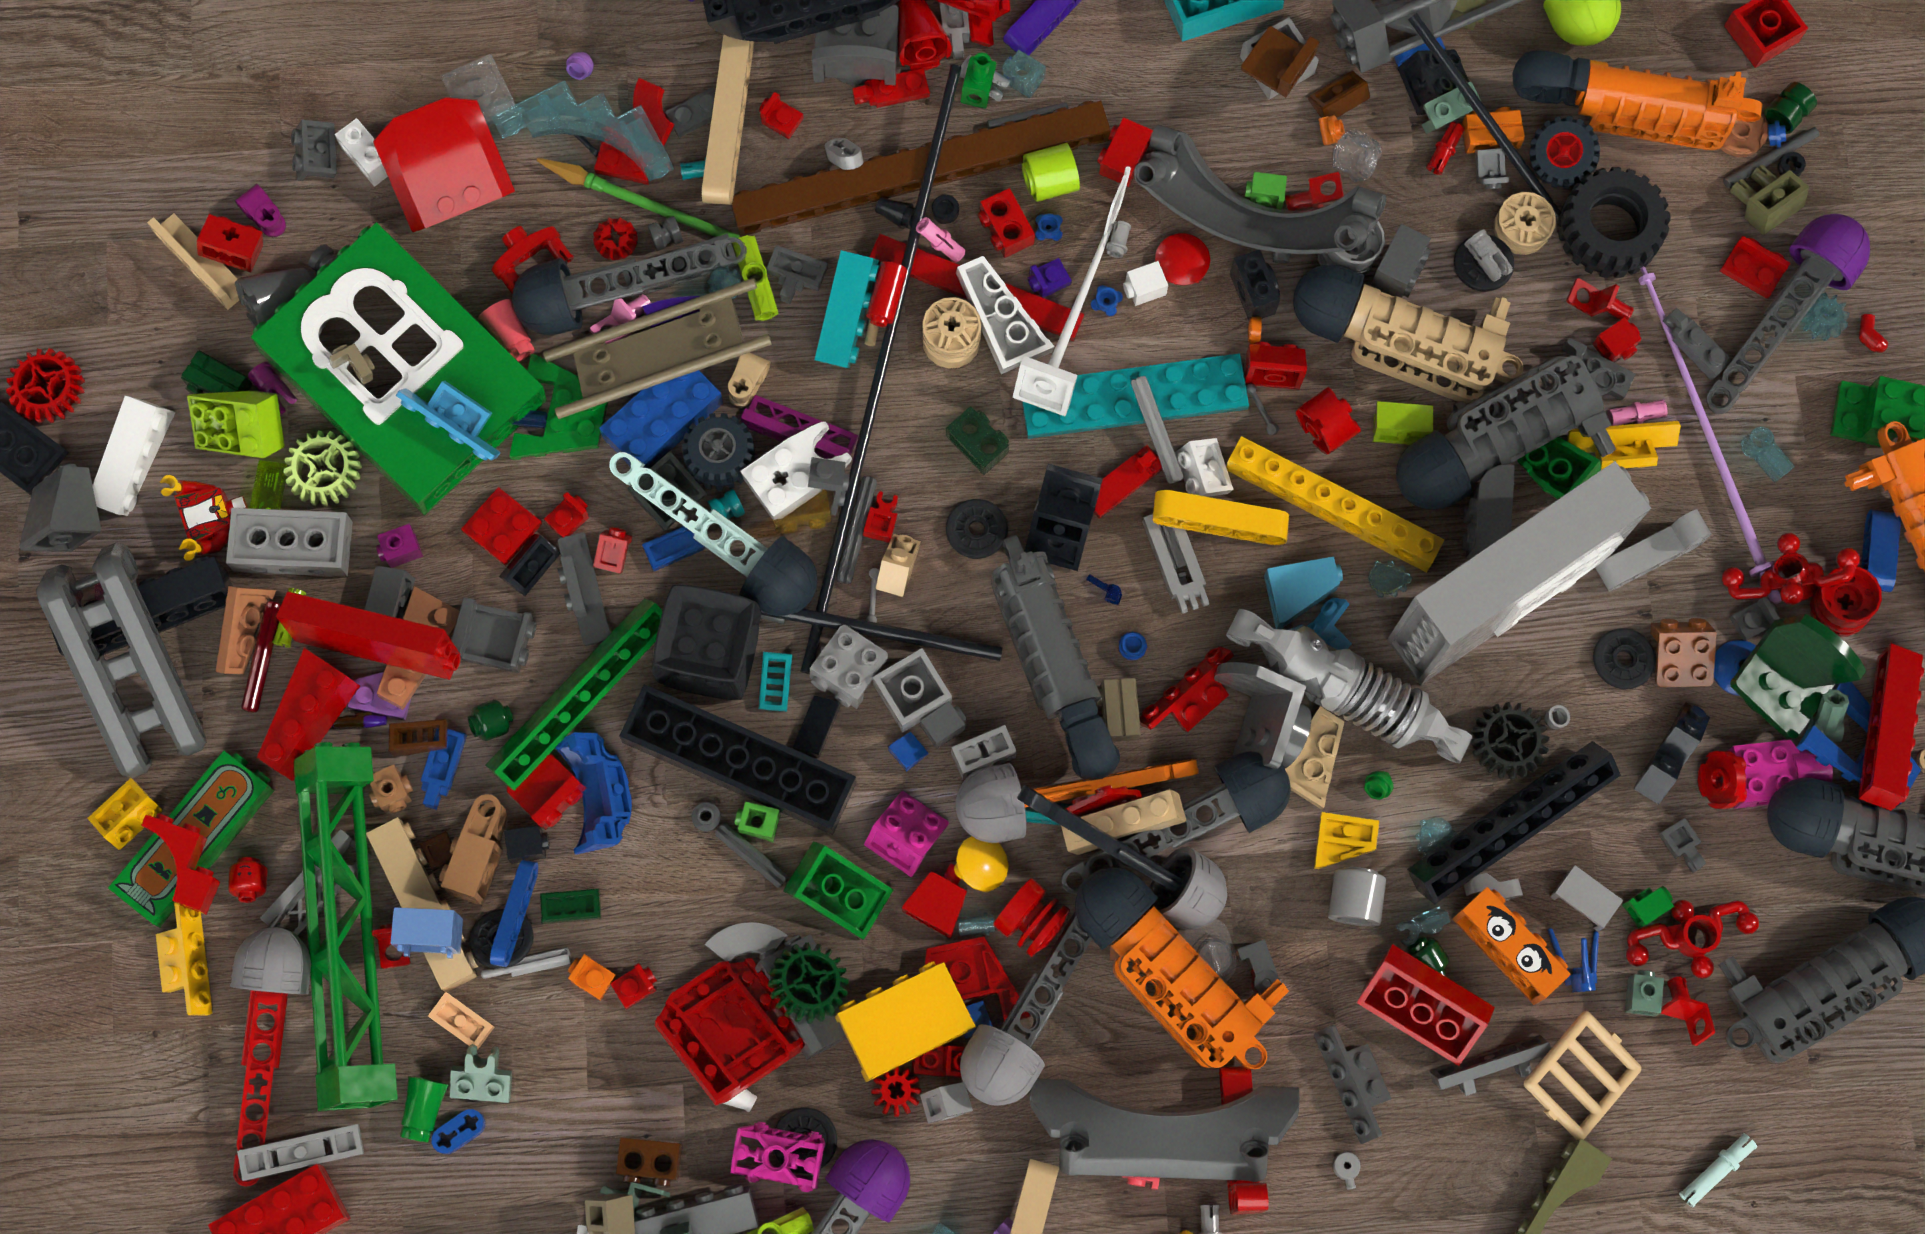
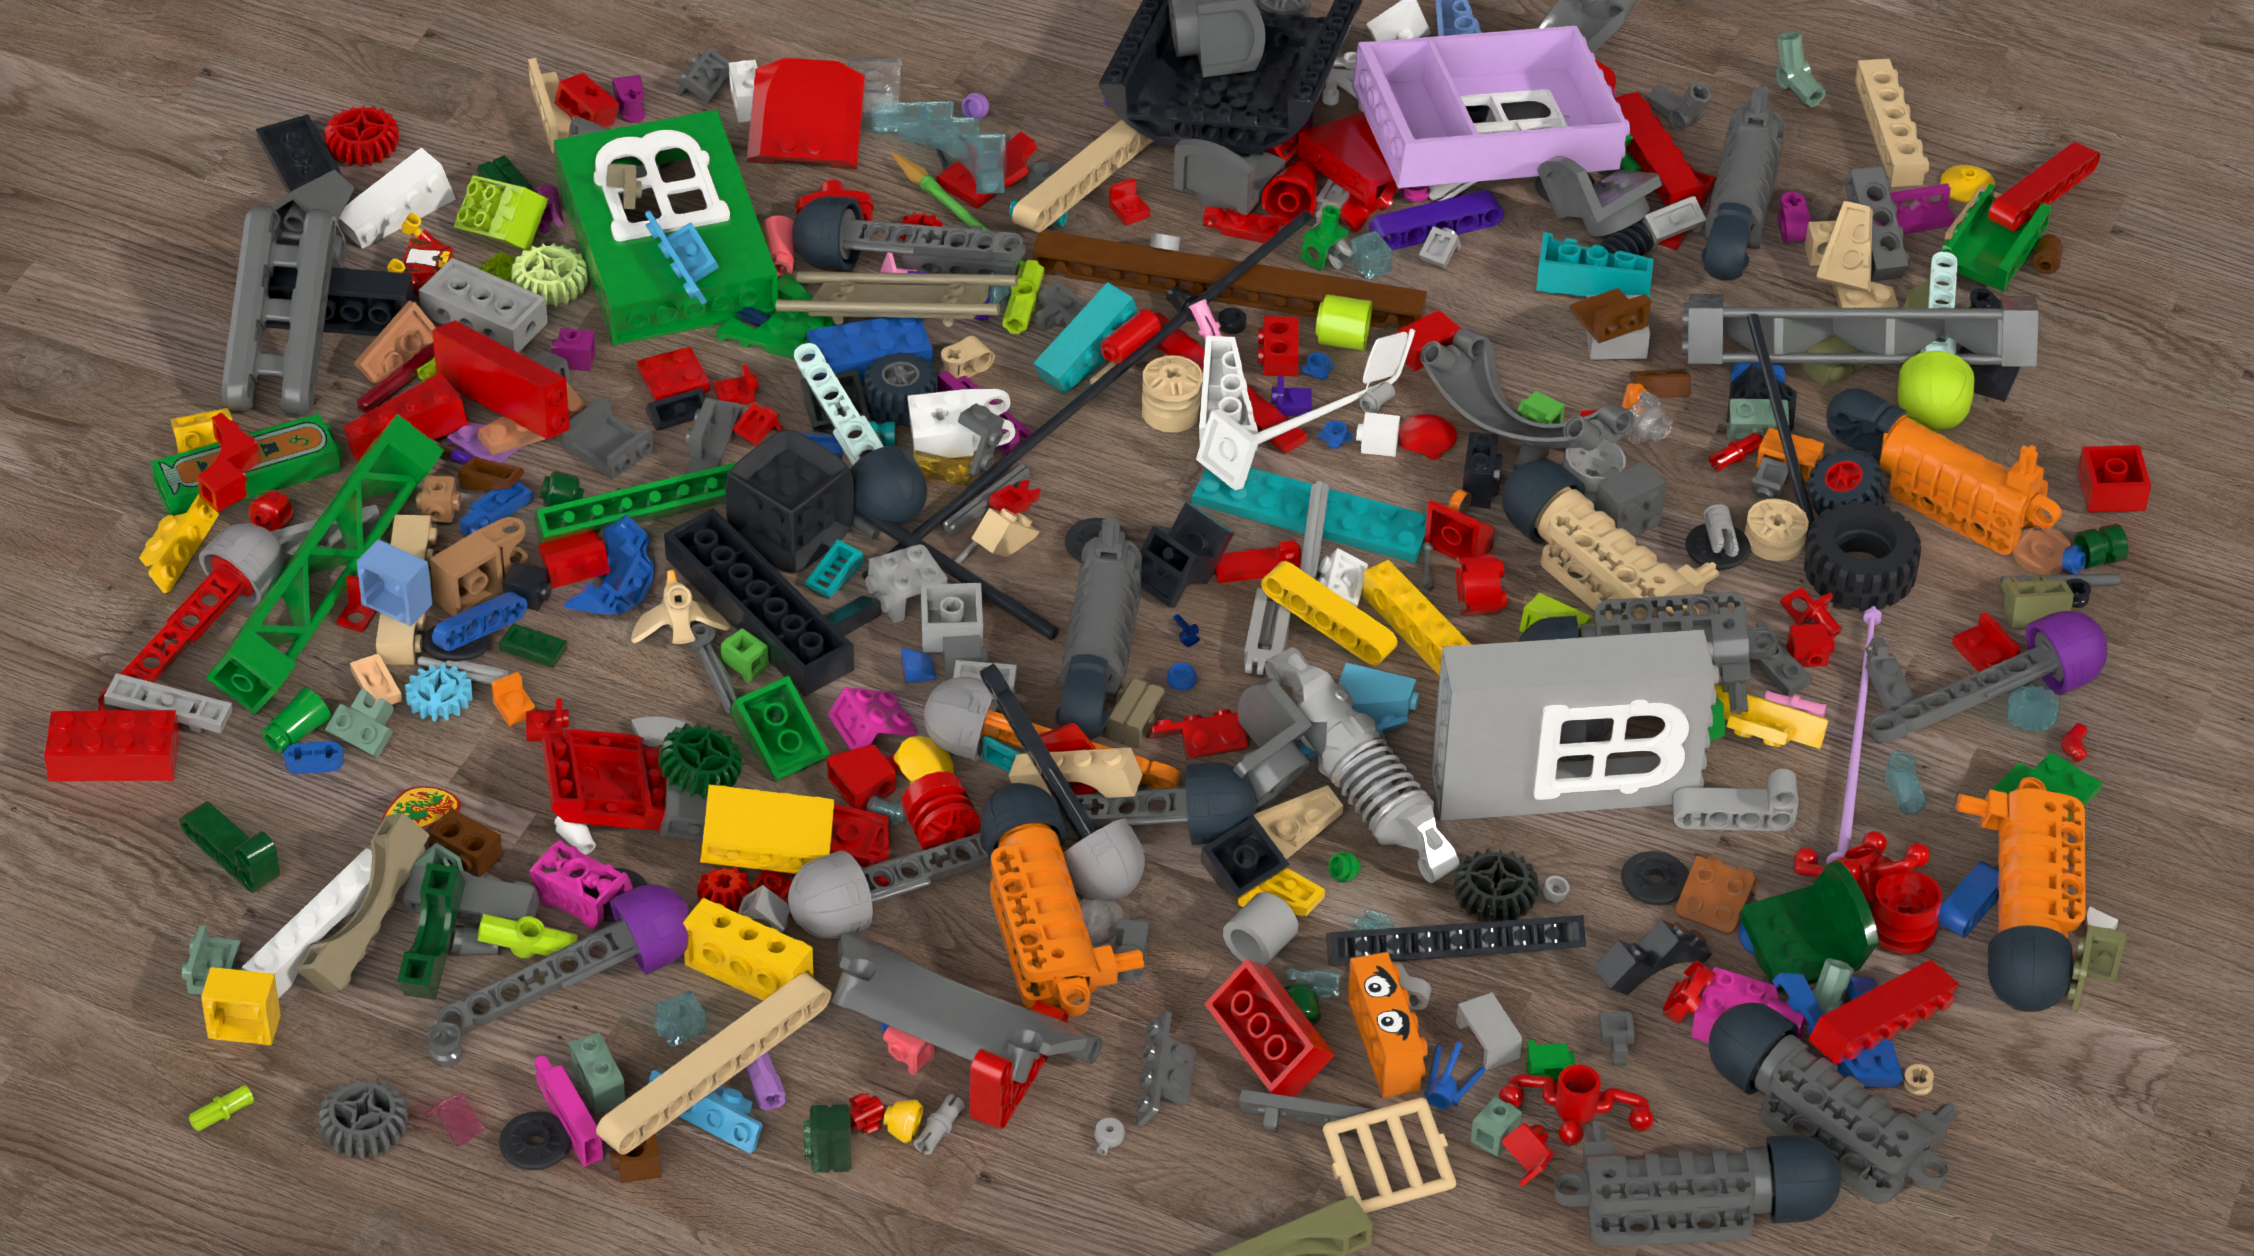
camera: 30 degrees right, 30 degrees down
clear green brick [946,406,1009,475] -> none
none -> shield [381,786,461,832]
none -> medium azure gear [405,663,473,721]
none -> tan animal [631,570,730,644]
none -> yellow brick [683,898,814,1001]
none -> black slope [1201,816,1290,899]
none -> light grey bracket [1419,226,1461,269]

